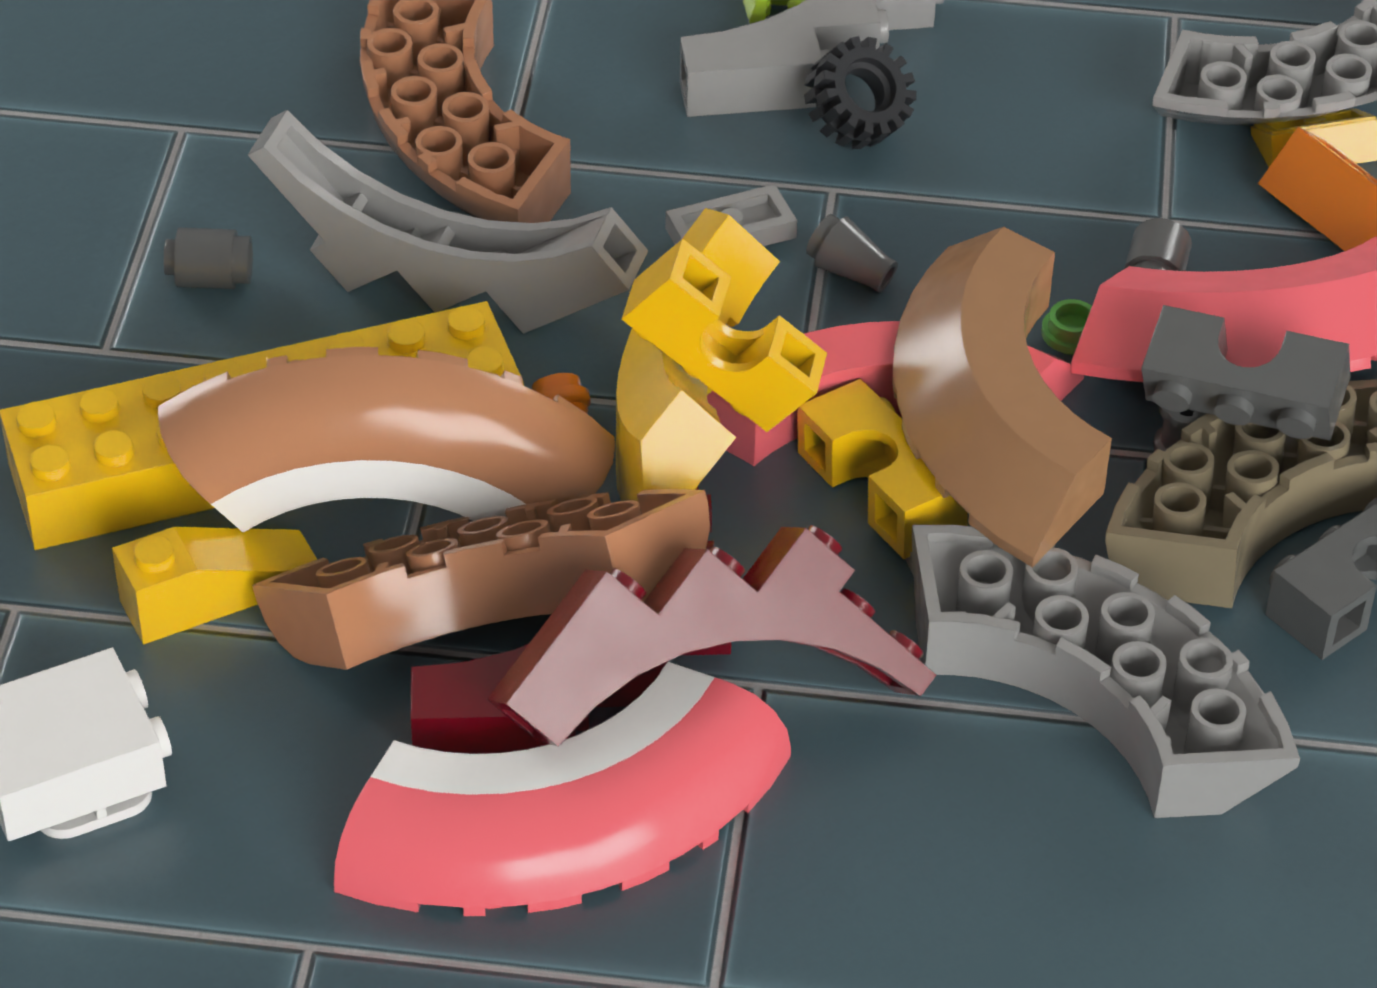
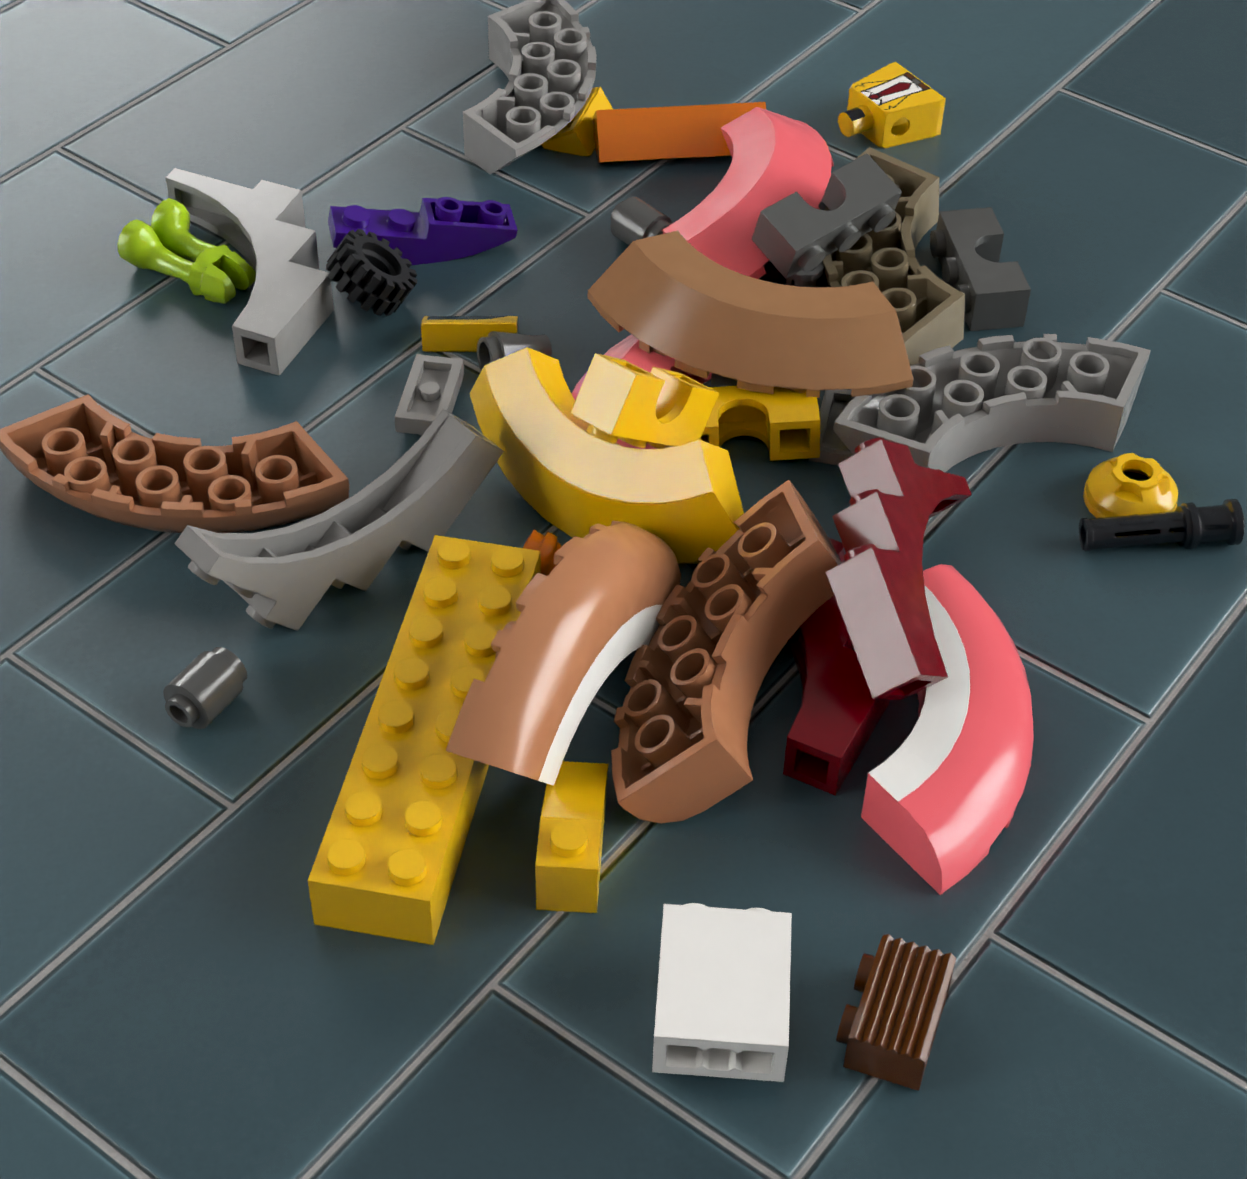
camera: 60 degrees left, 0 degrees up
none -> dark purple slope [328,197,518,266]
none -> yellow slope [421,316,518,352]
none -> reddish brown brick [836,934,956,1091]
none -> black pin [1079,499,1245,551]
none -> yellow piece [1083,453,1178,518]

